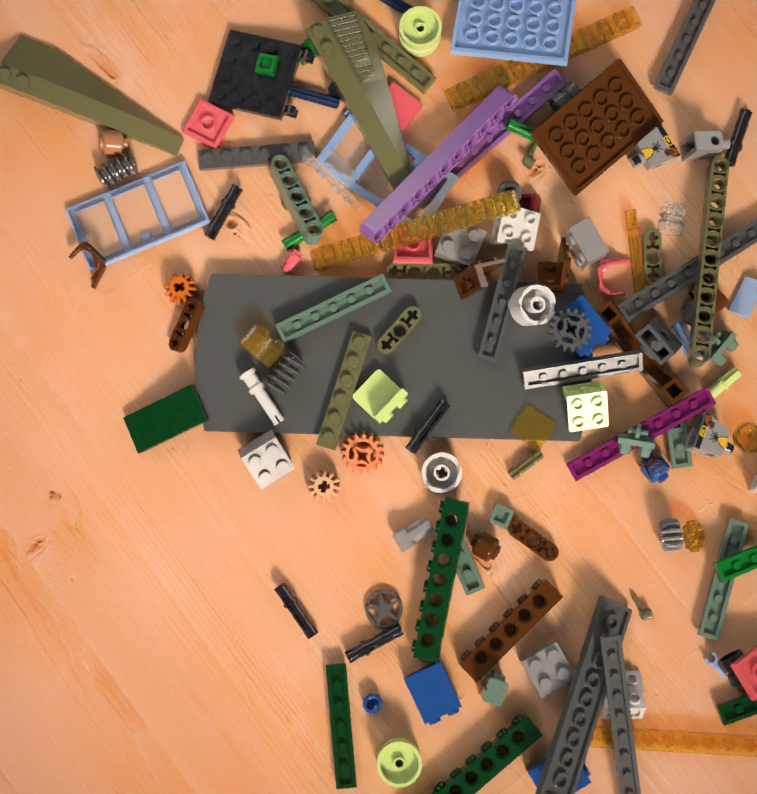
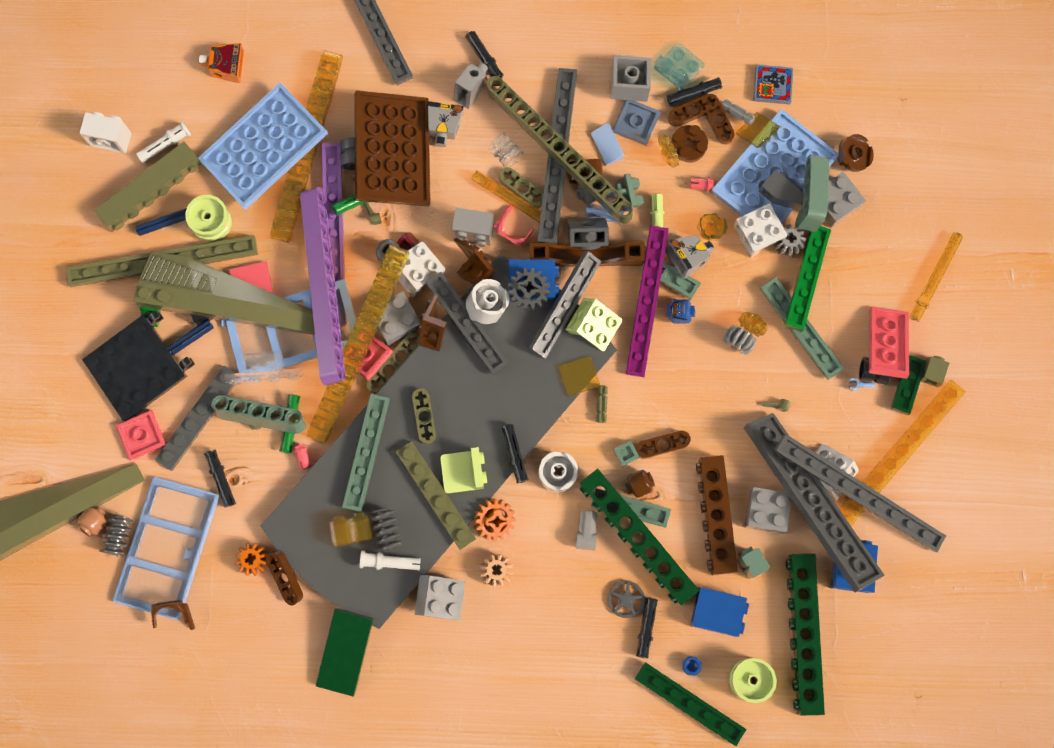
camera: 55 degrees left, 5 degrees down
green tile [254,52,279,77] -> none
black pin [274,582,318,639] -> none
sand green hips [618,423,655,458] -> none

